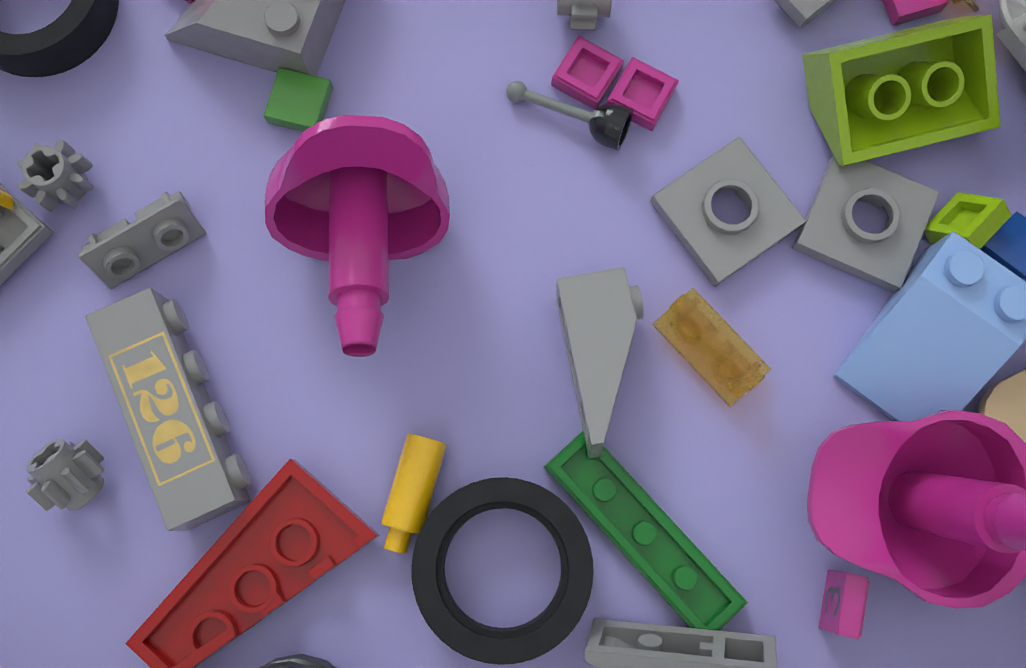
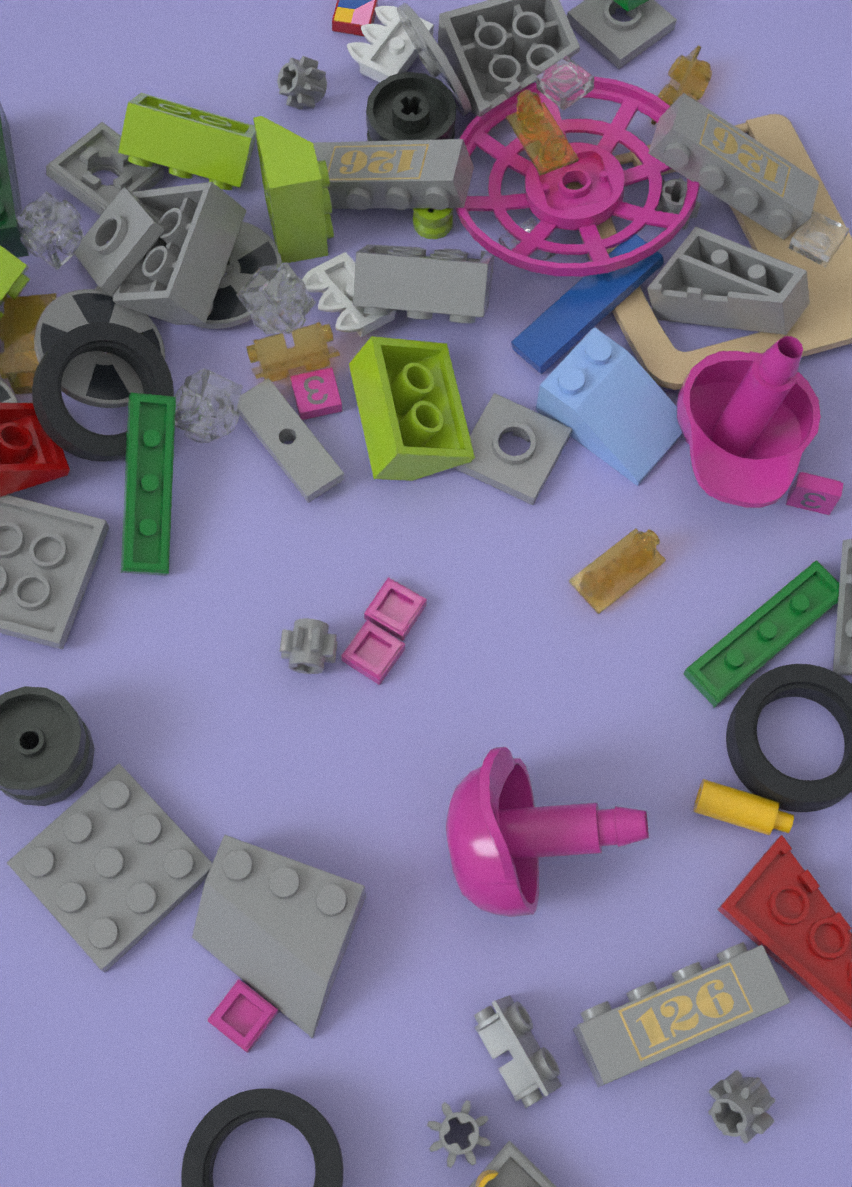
camera: 90 degrees left, 10 degrees down
bright green tile [263,68,333,132] -> none
hinge [506,81,633,151] -> none
light grey slope [556,267,644,459] -> none
light grey piece [650,136,806,287] -> none
lime plate [924,192,1012,249] -> none

